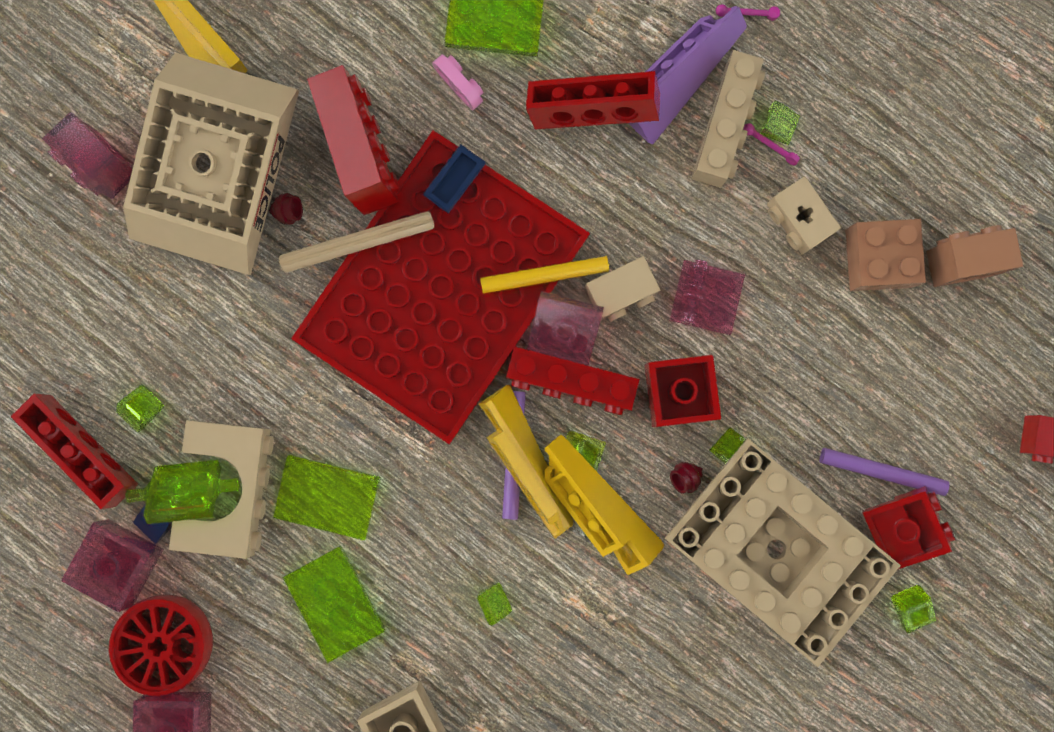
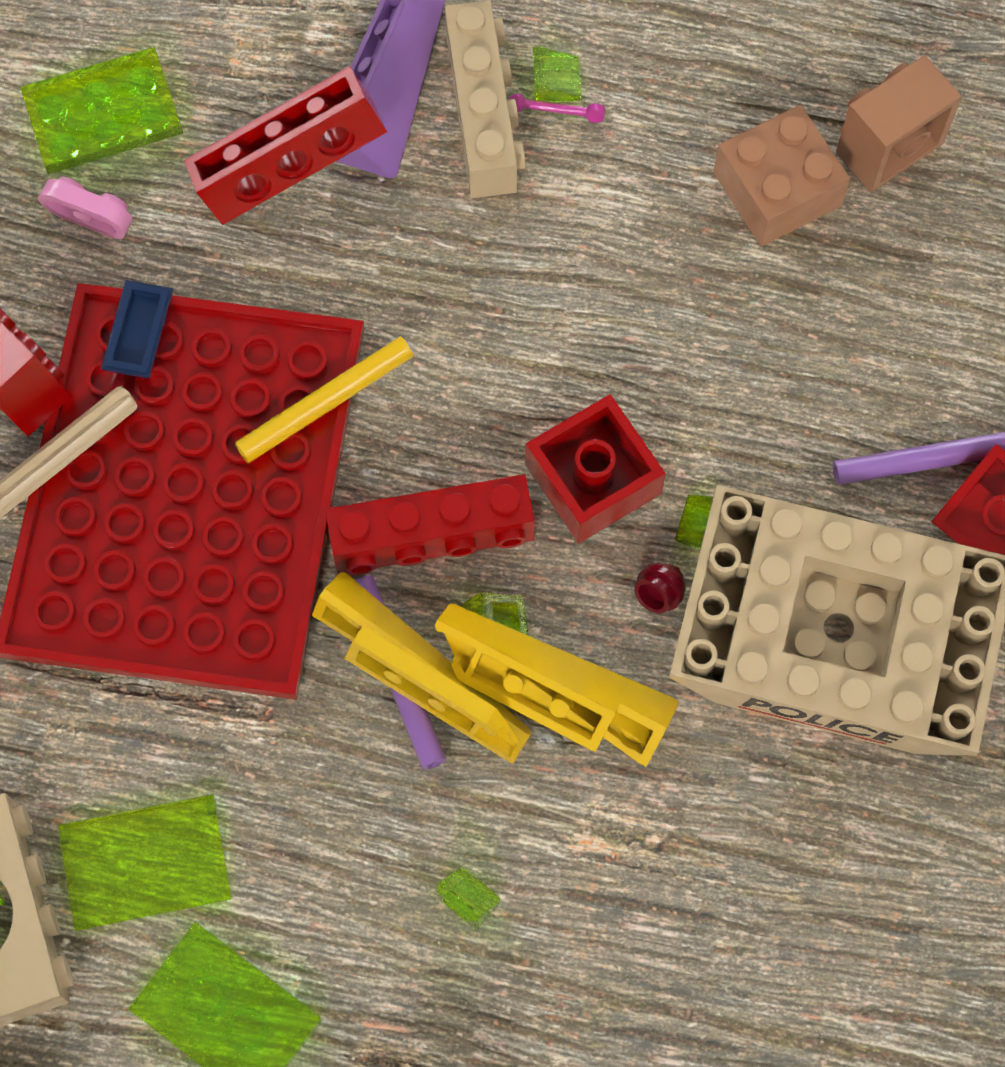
camera: 25 degrees left, 15 degrees down
clear pink plate [527,291,604,365] -> none
tan brick [584,256,661,323] -> none
clear pink hinge [669,260,745,336] -> none
tan brick [767,176,841,254] -> none

